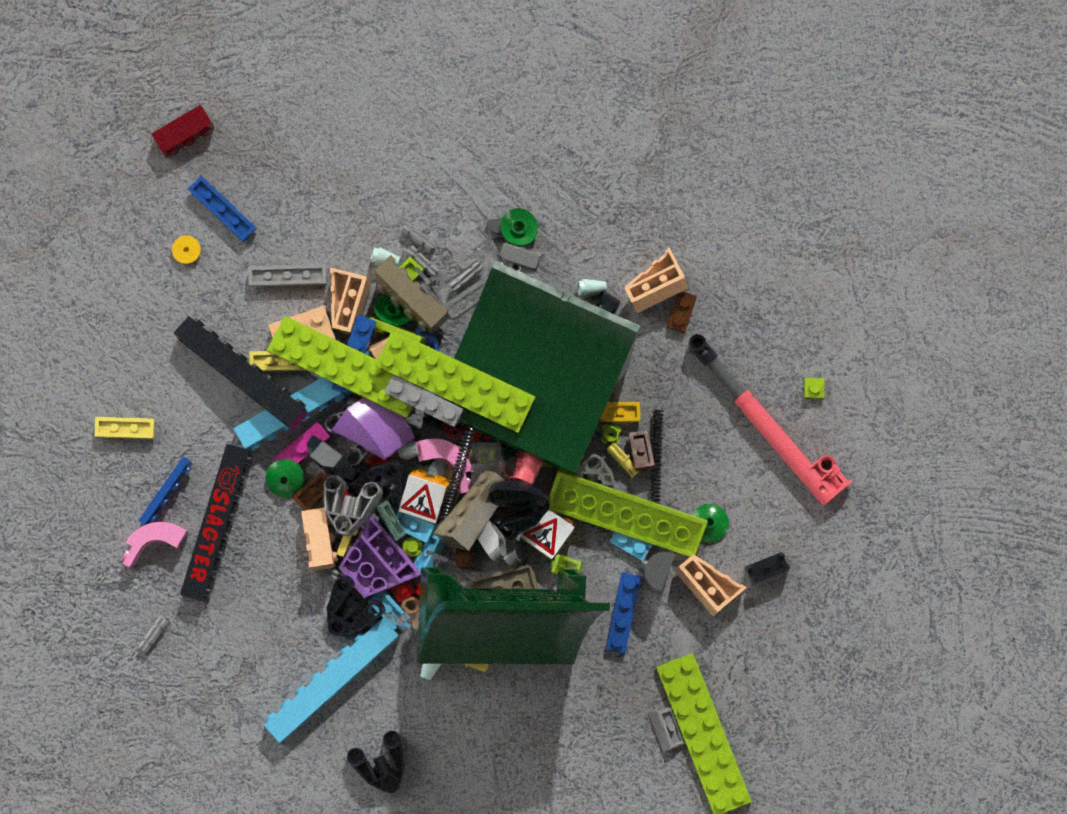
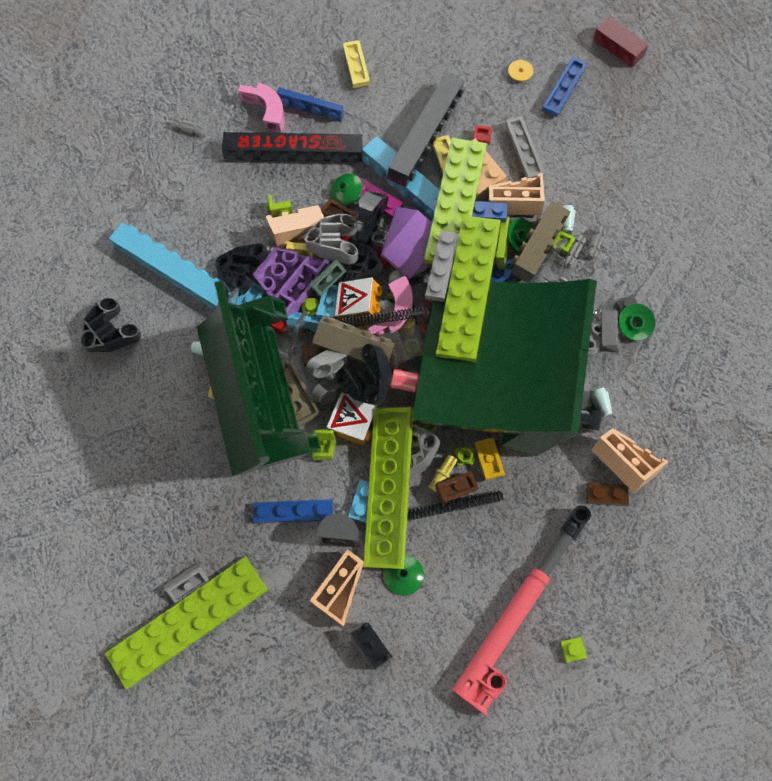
camera: 80 degrees right, 10 degrees down
none -> lime bracket [266,195,293,218]
none -> red plate [473,125,492,145]

